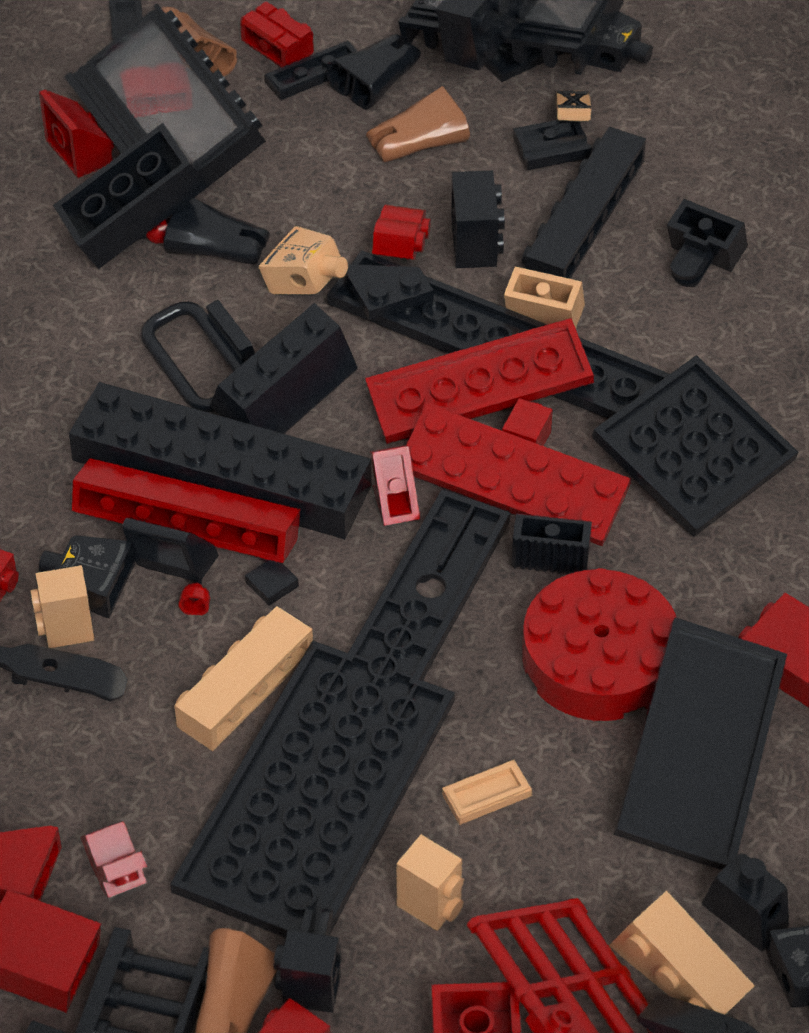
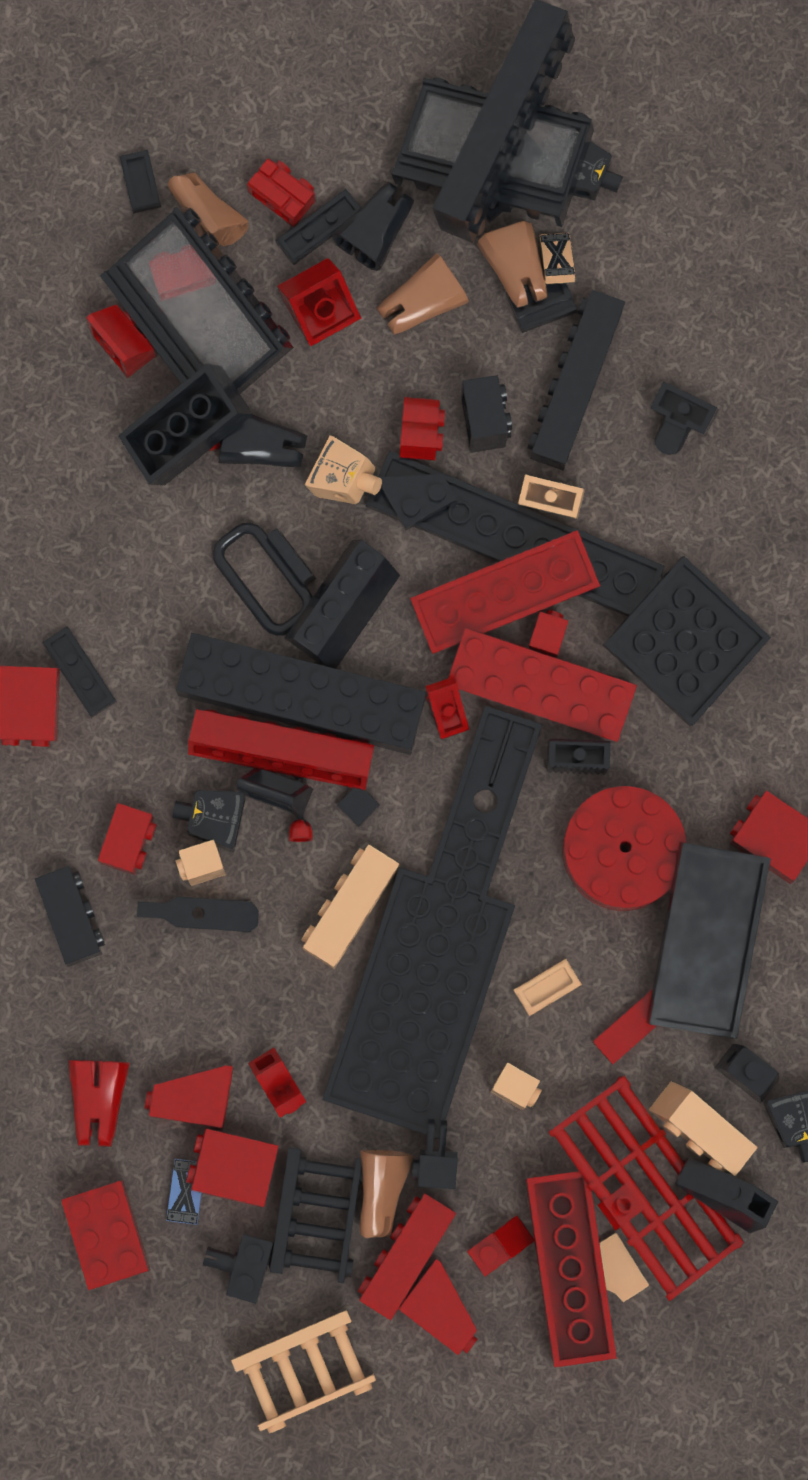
camera: 10 degrees left, 30 degrees up
none -> red slope [277,258,362,347]
none -> nougat piece [477,221,547,308]
none -> red tile [592,989,656,1065]

